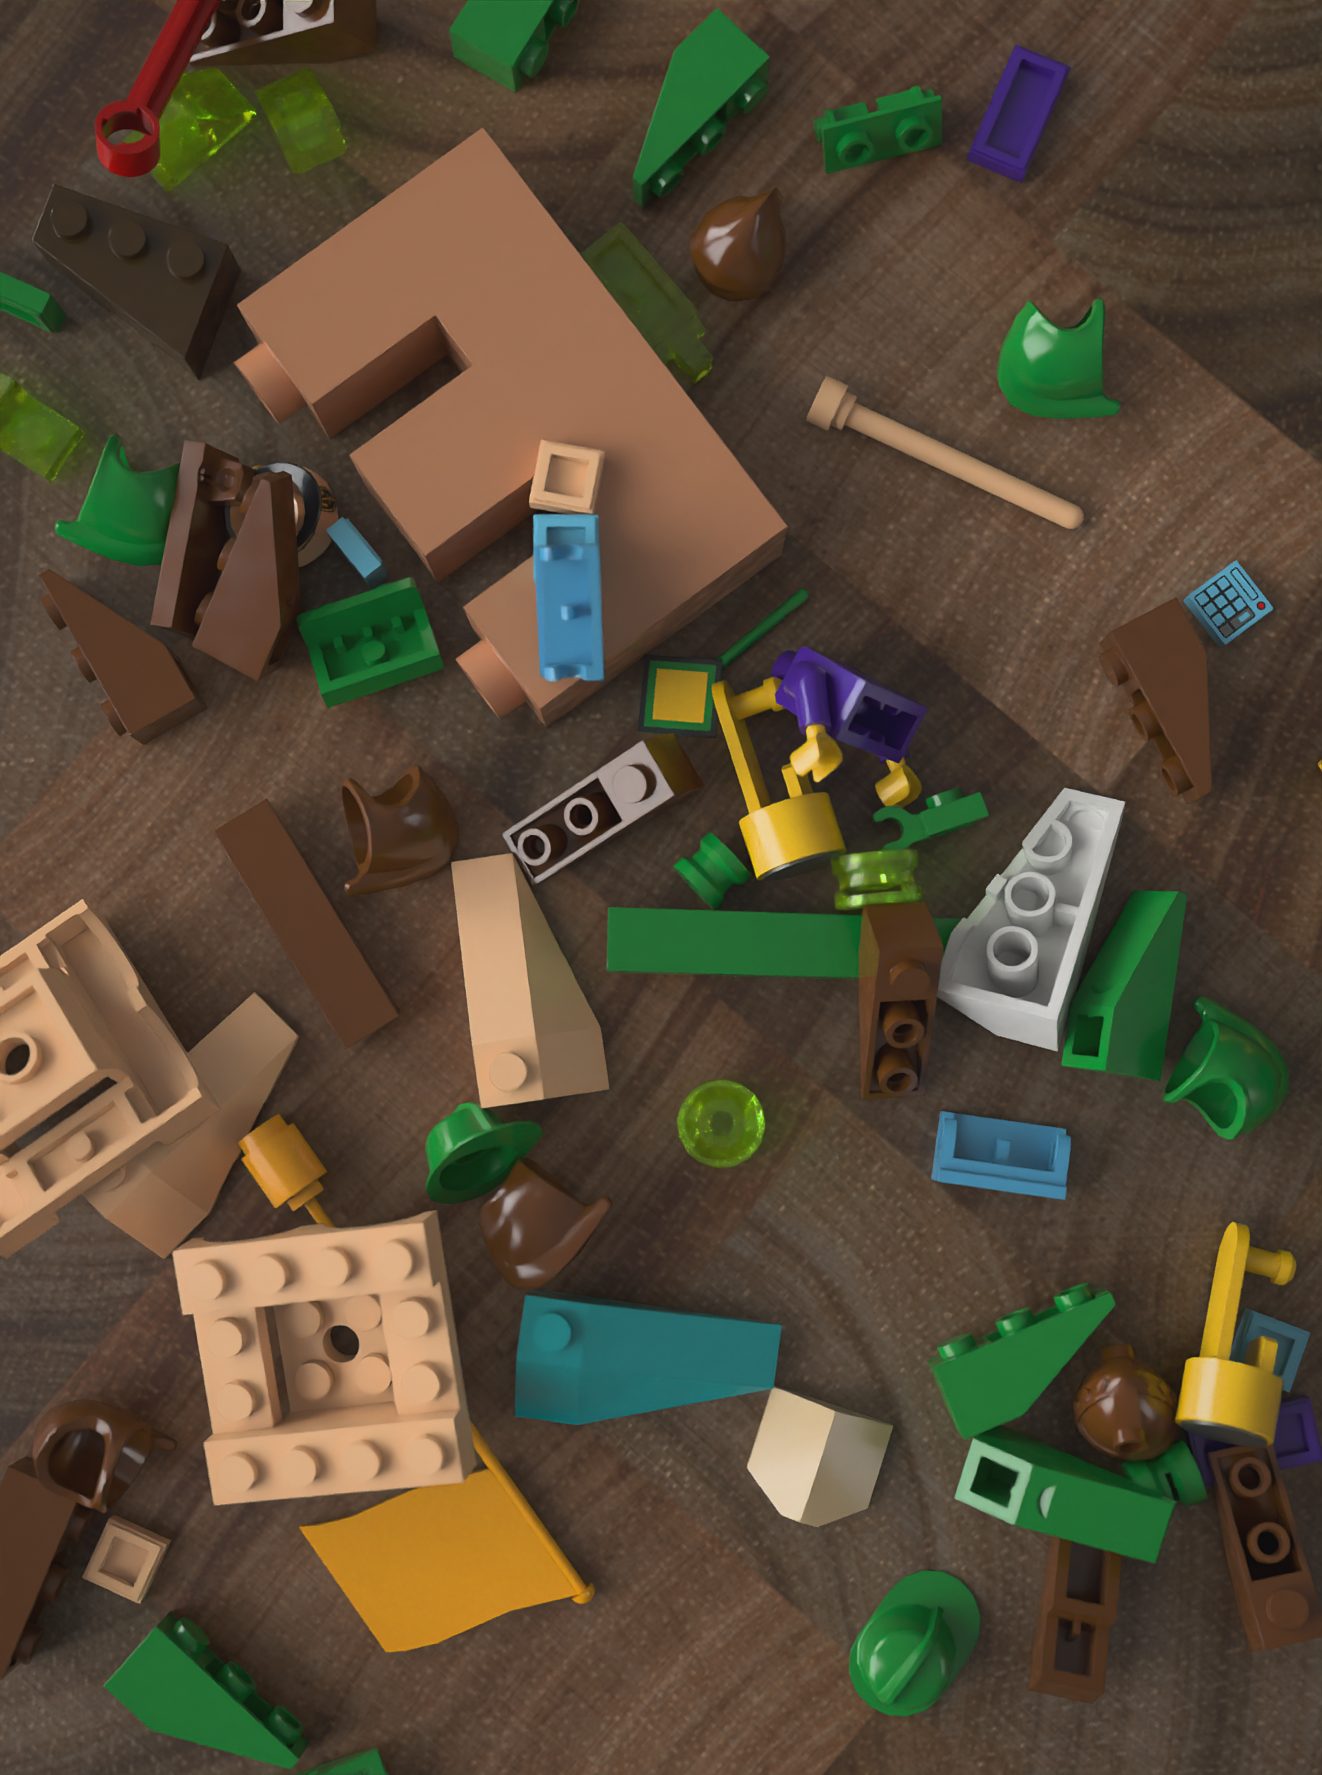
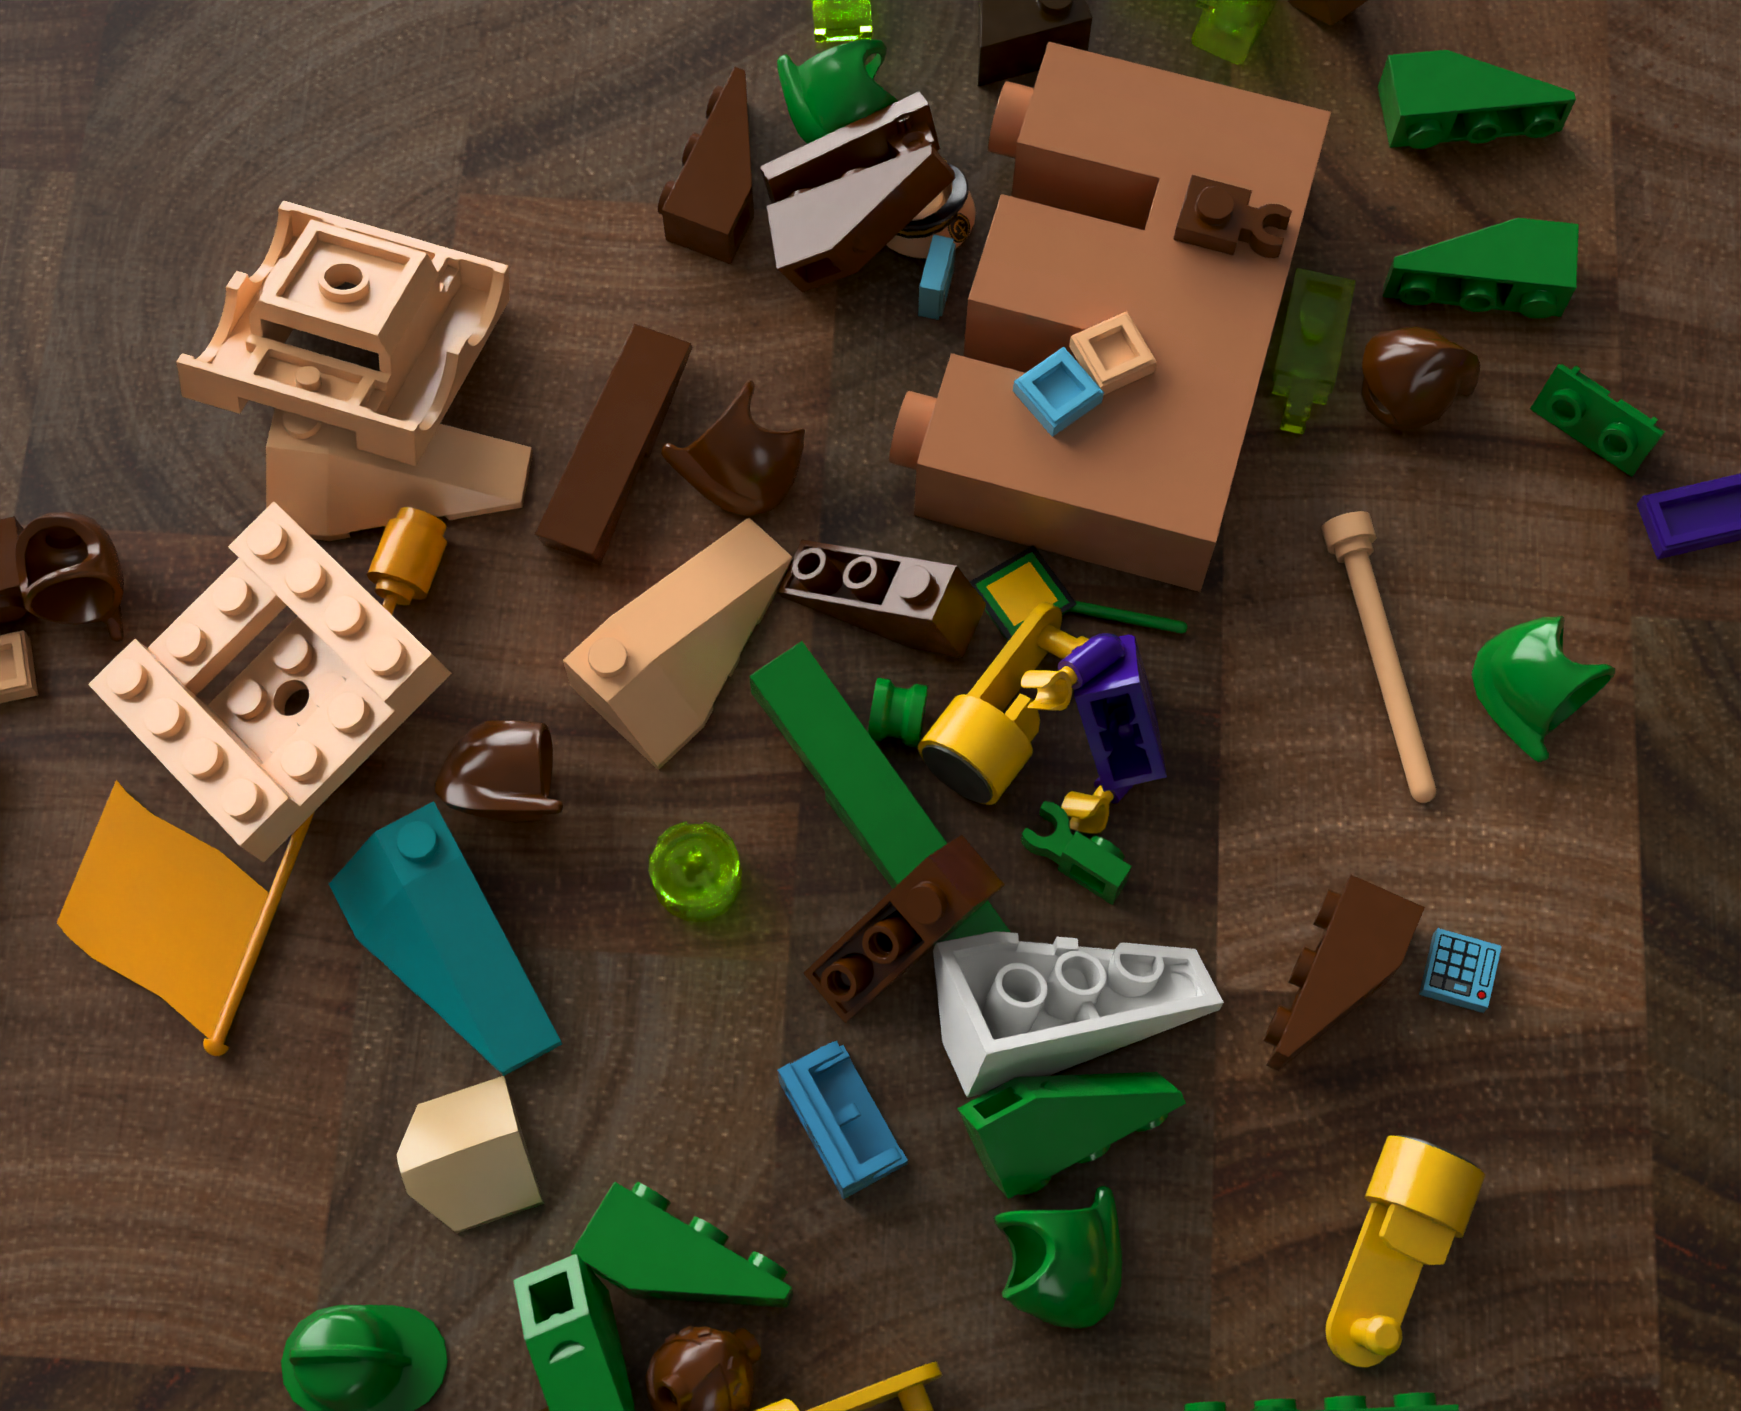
camera: 50 degrees right, 15 degrees down
green bracket [296,577,445,708] -> none
green piece [425,1102,543,1204] -> none
dark azure hinge [534,543,605,681] -> none
clear neon green wheel [830,849,923,910] -> none
none -> reddish brown plate [1173,175,1292,258]

